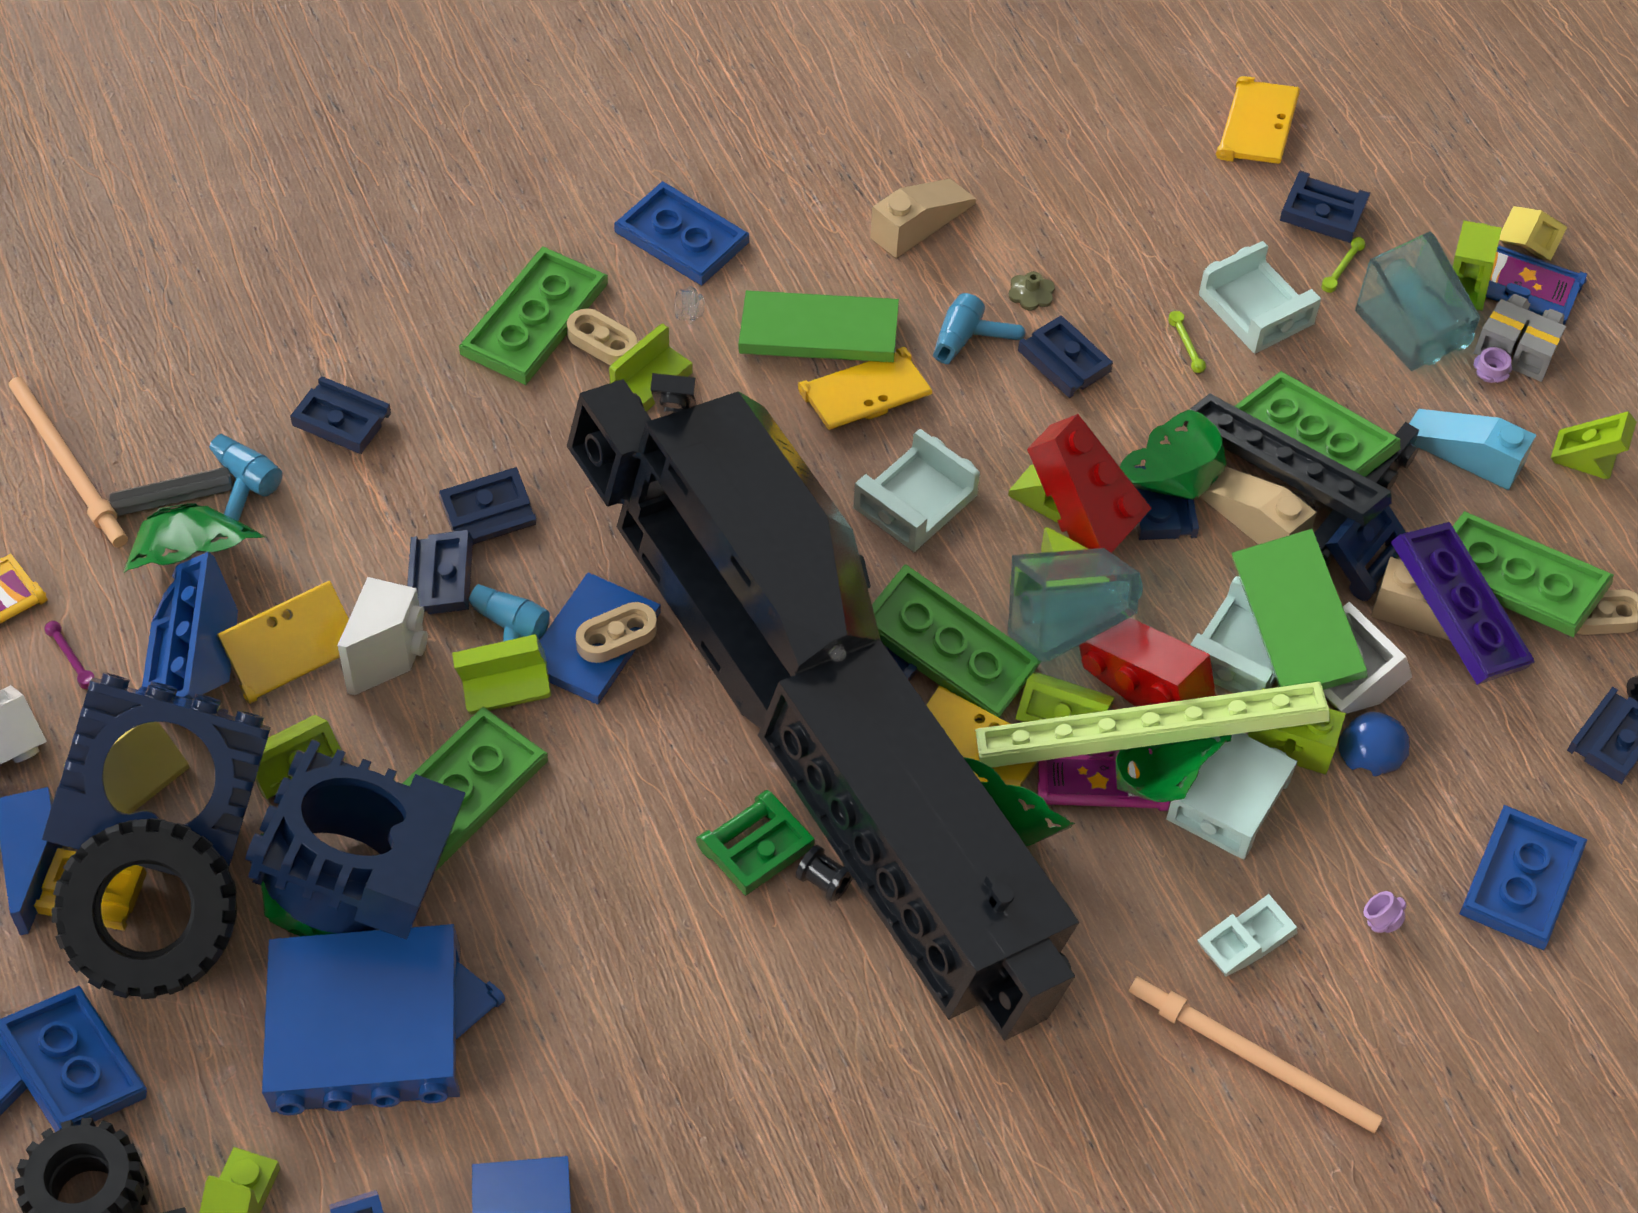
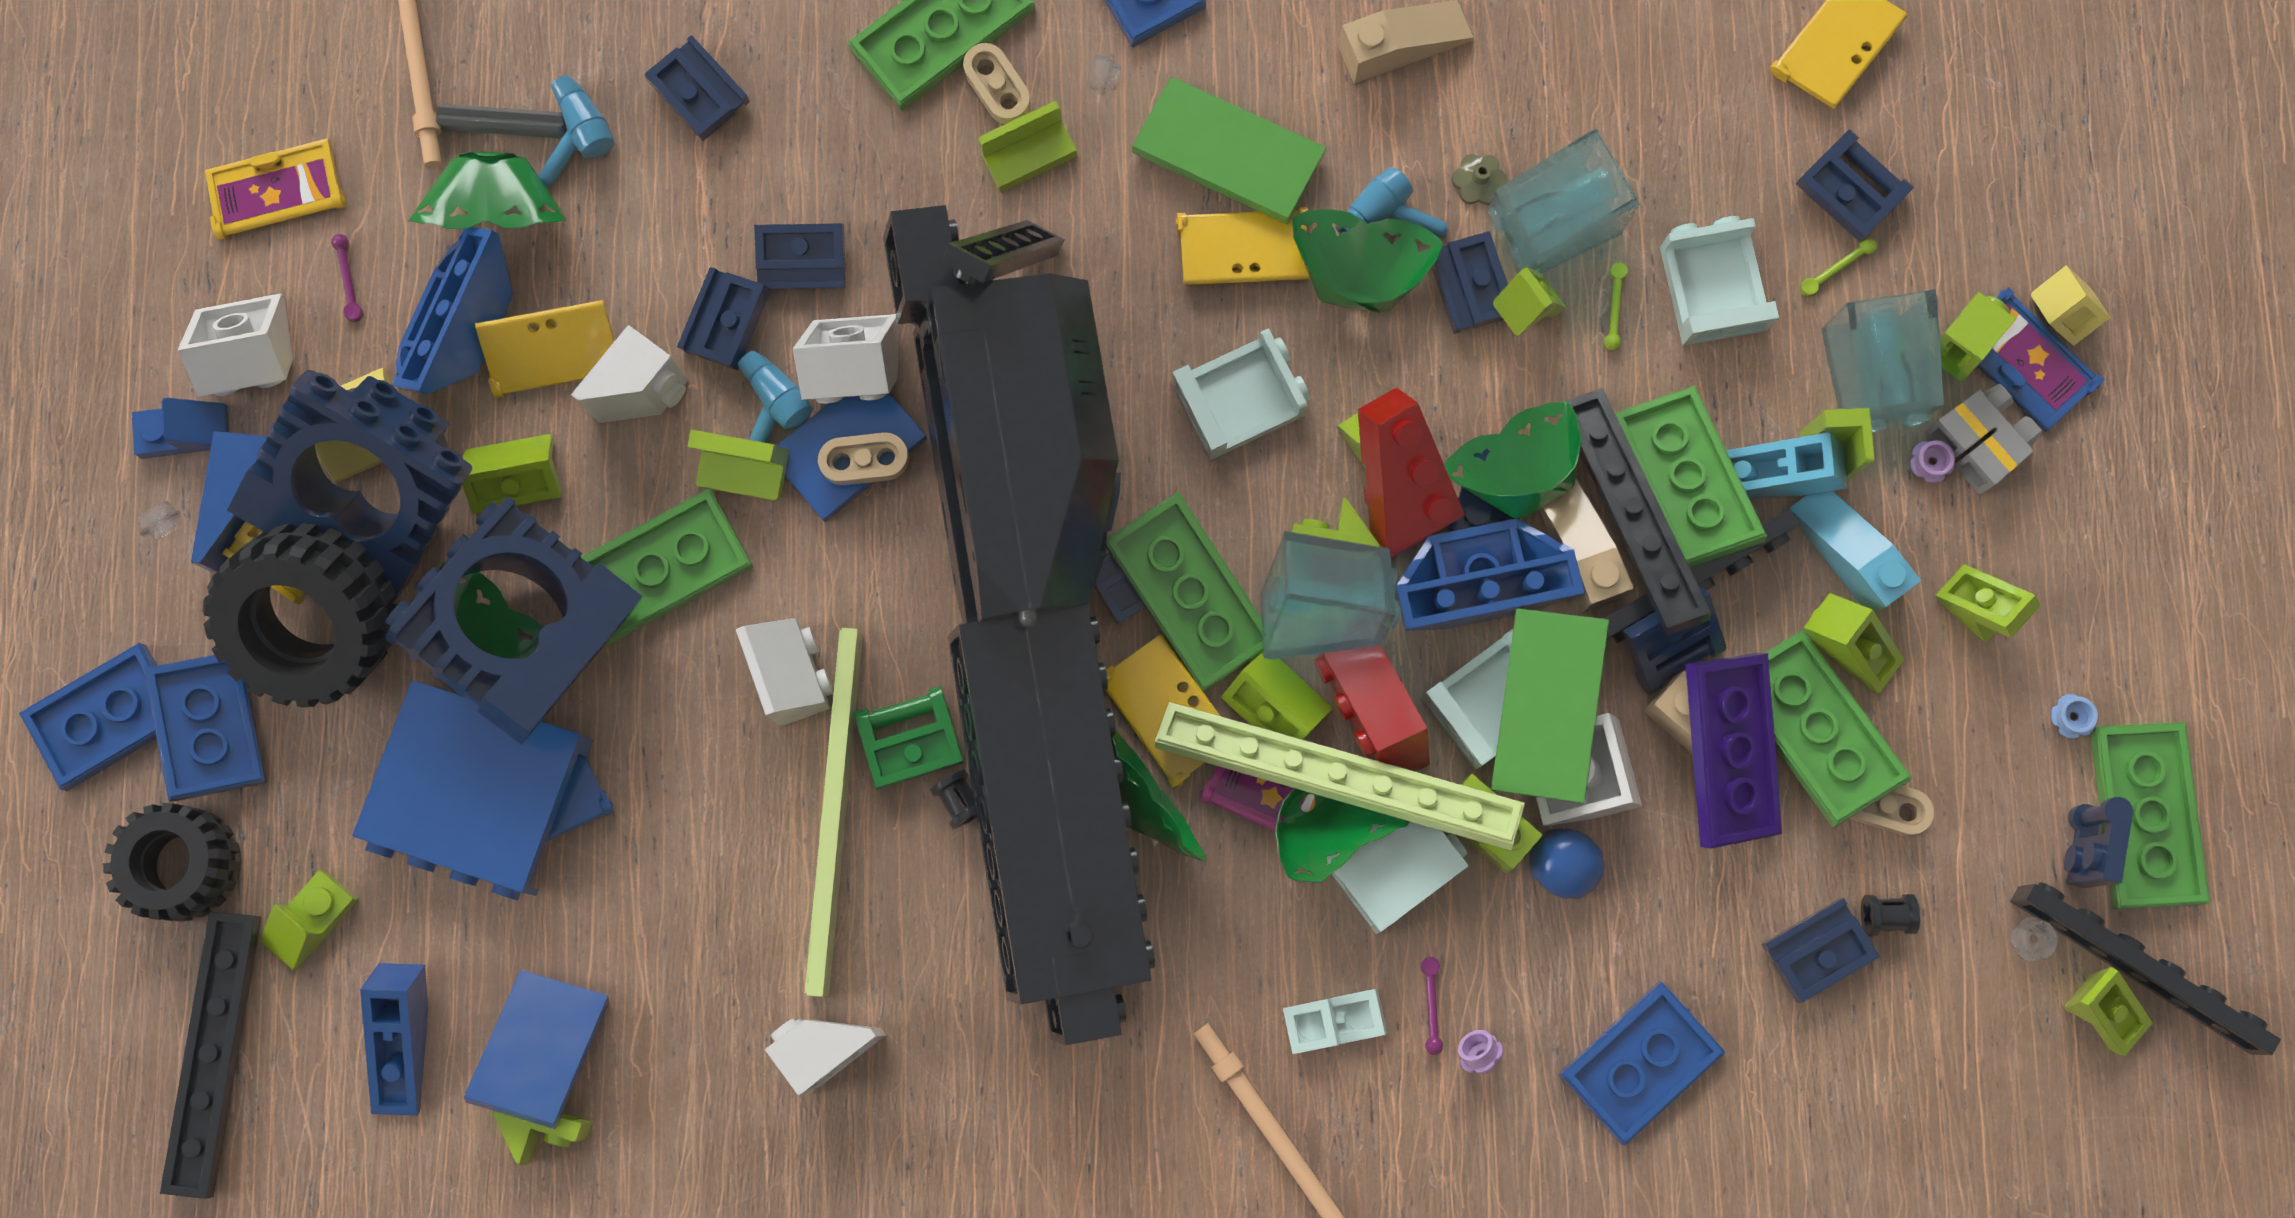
camera: 25 degrees right, 25 degrees up
none -> white slope [736,618,834,727]
none -> white slope [765,1018,886,1096]
none -> white slope [793,314,900,403]
none -> yellowish green tile [805,628,863,997]
none -> green piece [1292,209,1443,313]
none -> blue wedge [1395,518,1585,631]
none -> magenta hinge [1420,957,1444,1055]
none -> clear light blue slope [1489,128,1640,273]
none -> lime slope [1493,266,1567,336]
none -> medium azure slope [1726,432,1848,498]
none -> lime panel [1799,408,1875,481]
none -> lime slope [1803,593,1905,694]

